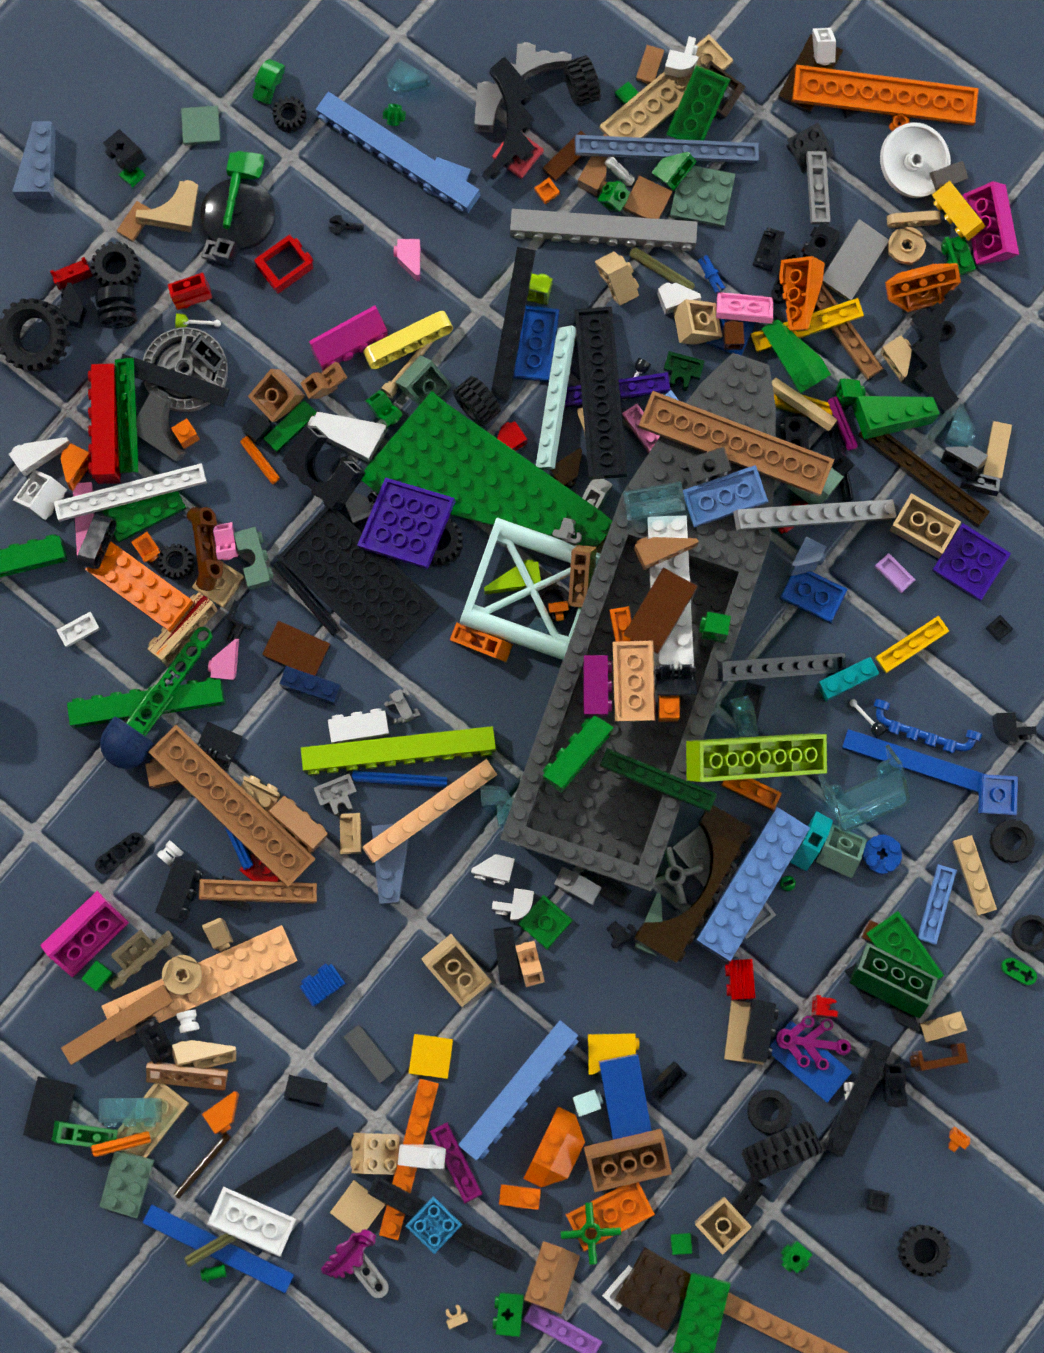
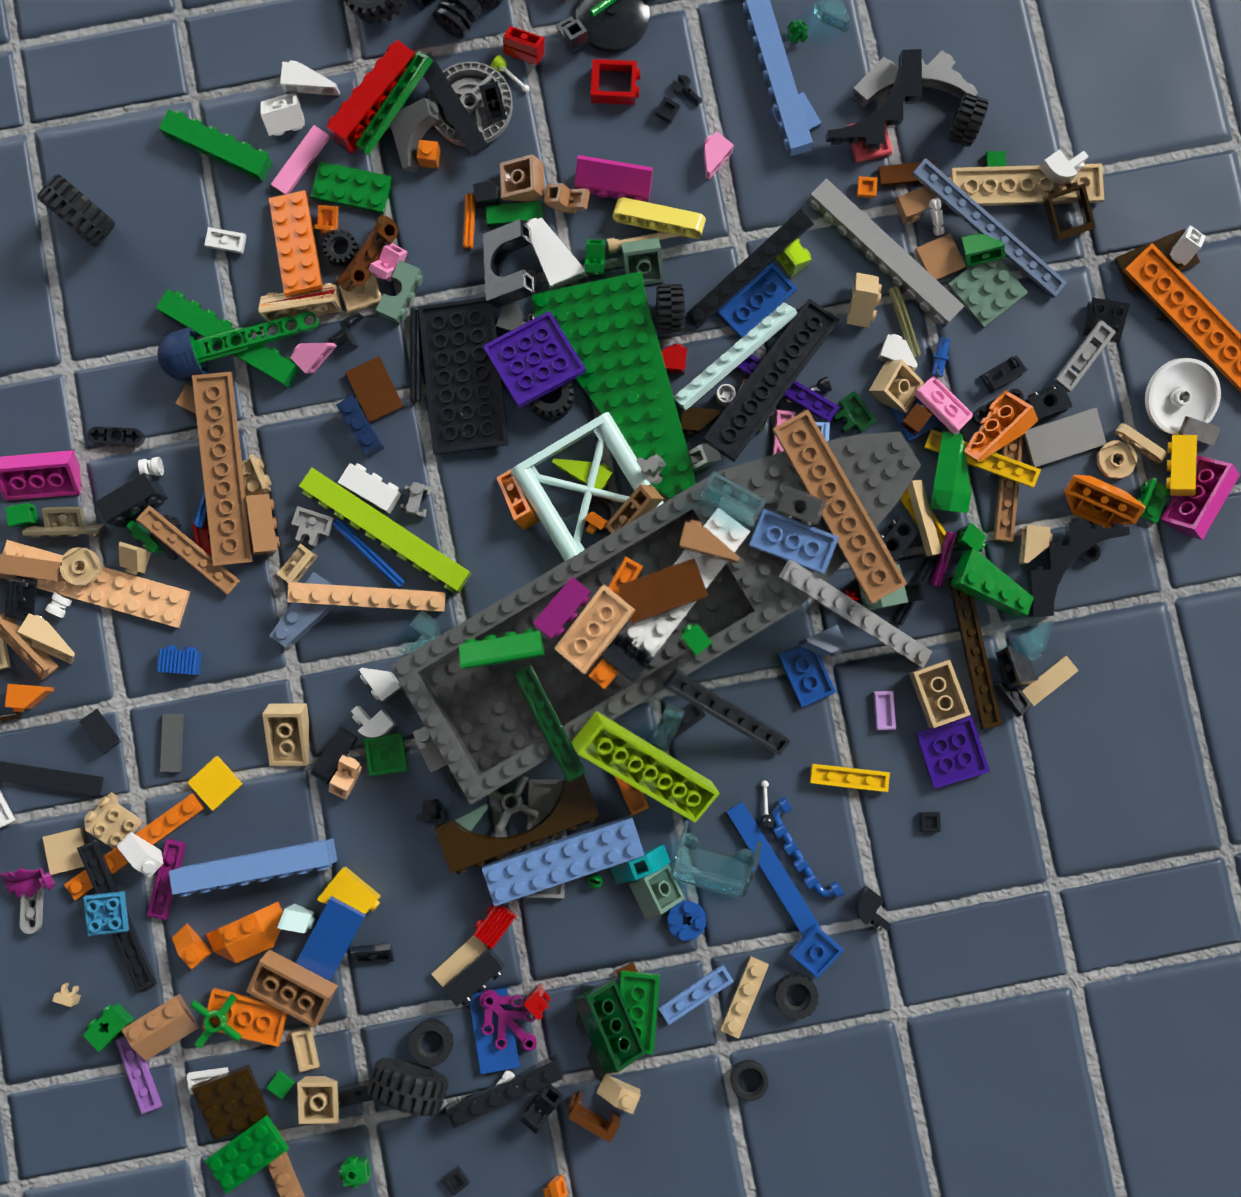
camera: 45 degrees right, 5 degrees up
white plate [54,463,207,522] -> none
orange slope [60,443,92,491] -> none
black beam [77,514,117,569] -> none
black hinge [196,722,243,771] -> none
green brick [597,181,630,212] -> none
medium nougat tile [636,45,664,84] -> none
green tile [666,65,730,141] -> none
teal arch [817,657,880,702] -> none
orange plate [889,114,910,131] -> none
green beam [1000,958,1037,986] -> none
none -> green plate [126,520,163,554]
none -> tan tile [291,1027,320,1072]
none -> black plate [655,96,681,124]
none -> white wheel [716,384,736,407]

